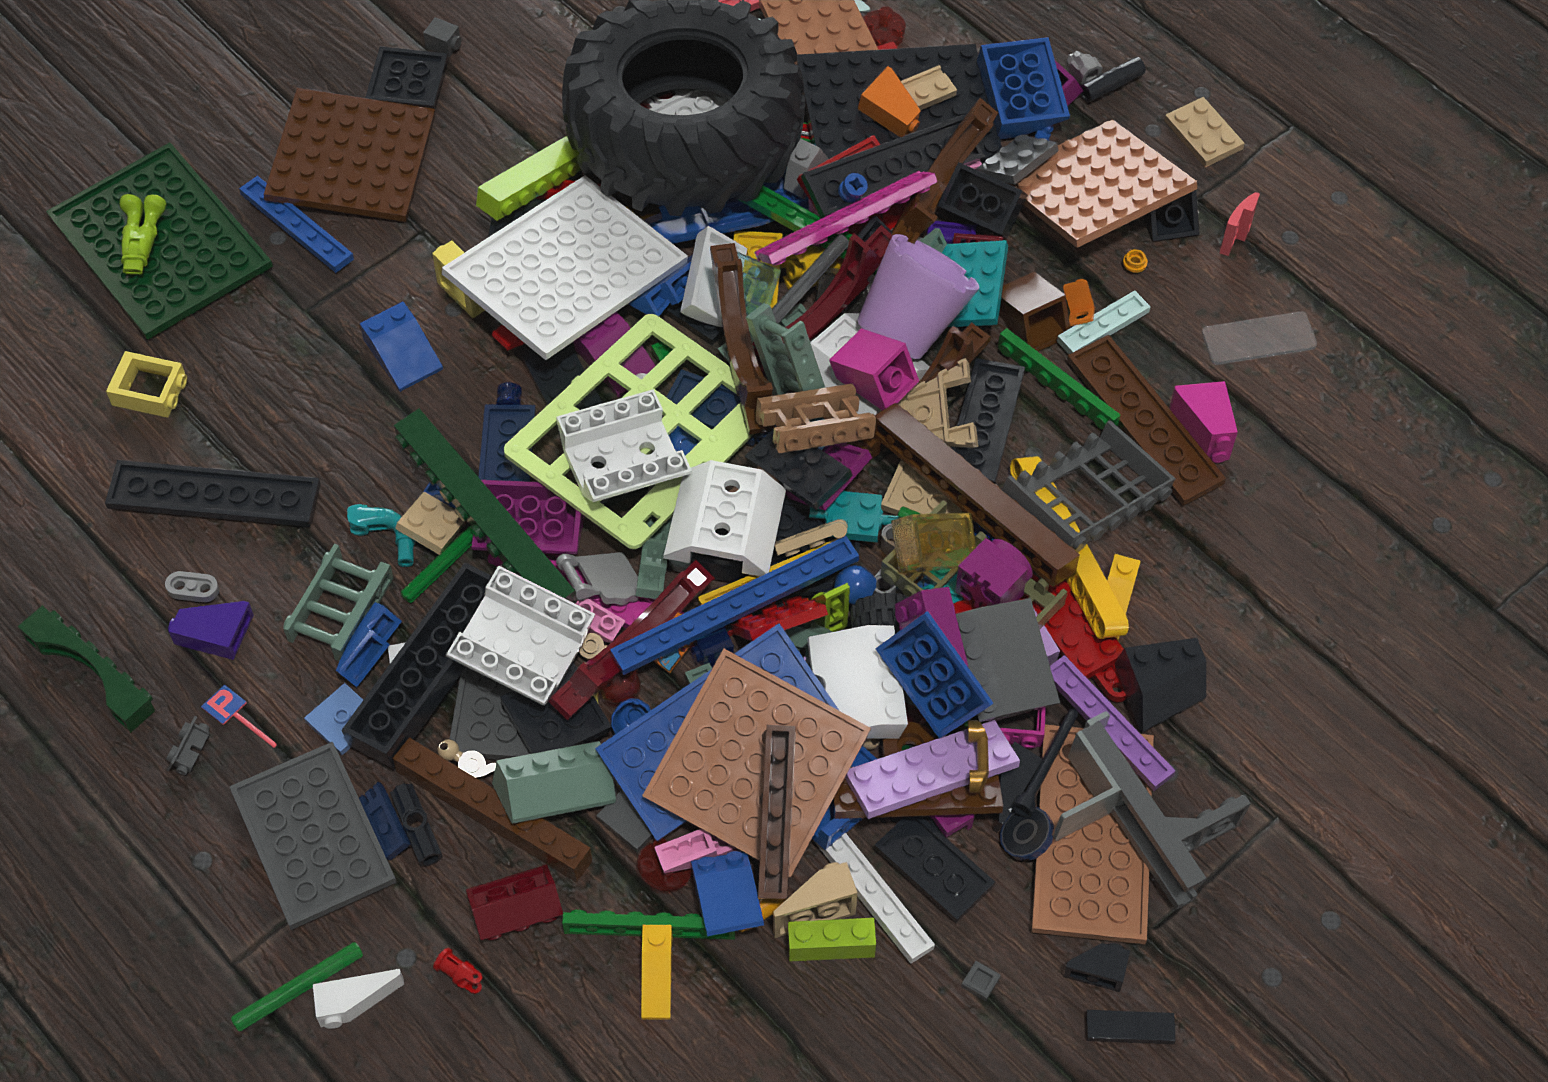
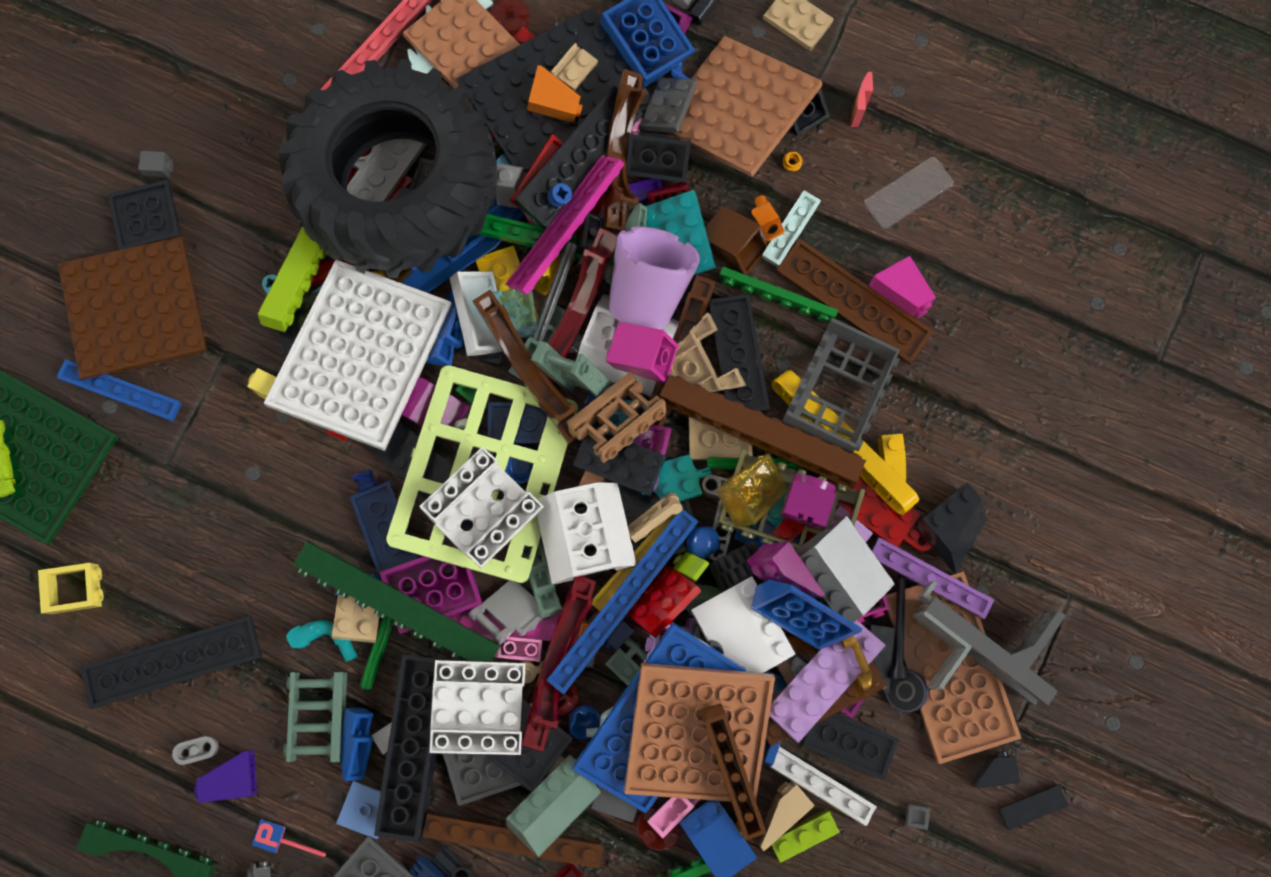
camera: 25 degrees left, 20 degrees up
blue slope [360,302,443,392] -> none
piece [437,739,496,789] -> none

